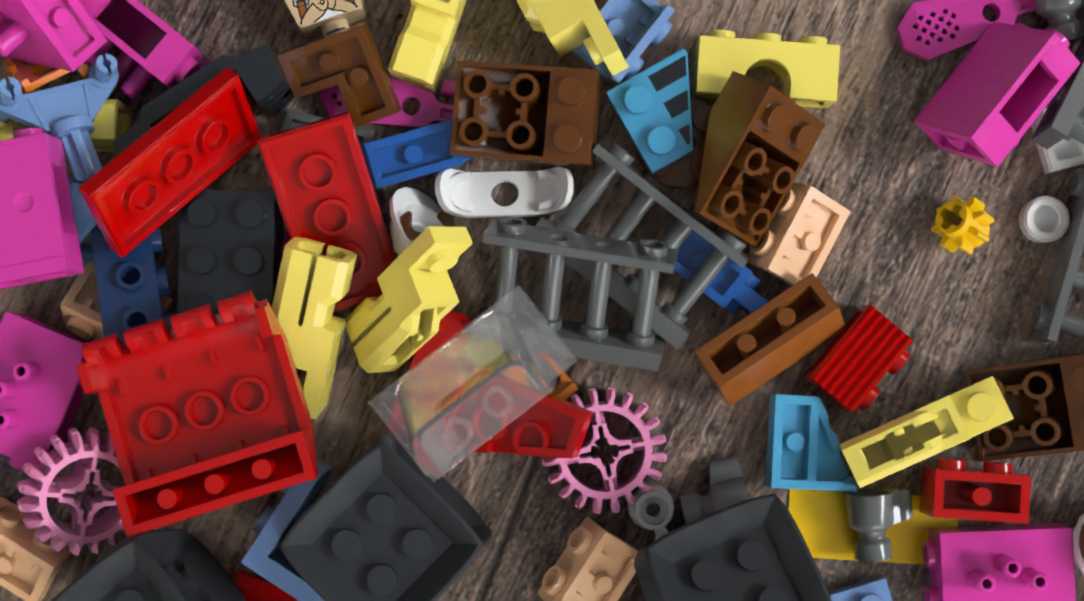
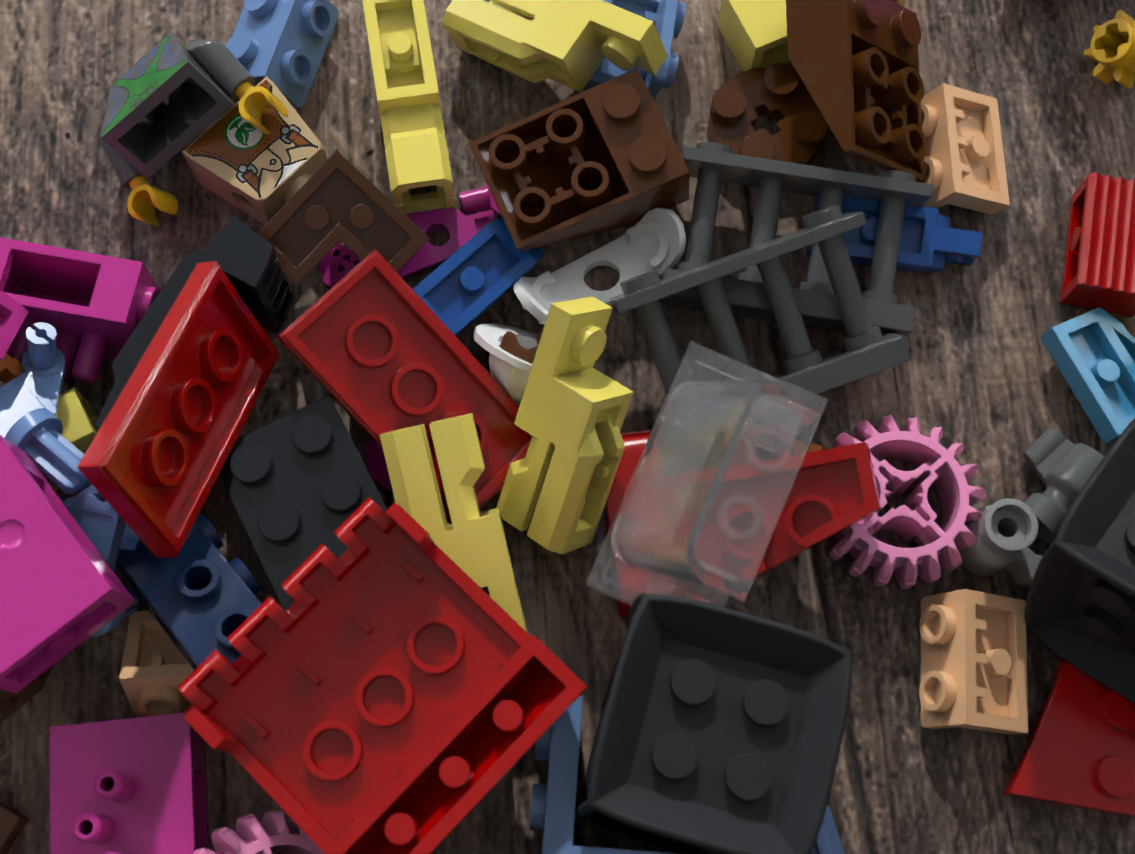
camera: 30 degrees left, 15 degrees down
dark azure wing [605,48,693,175] -> none
dark orange brick [694,273,846,407] -> none

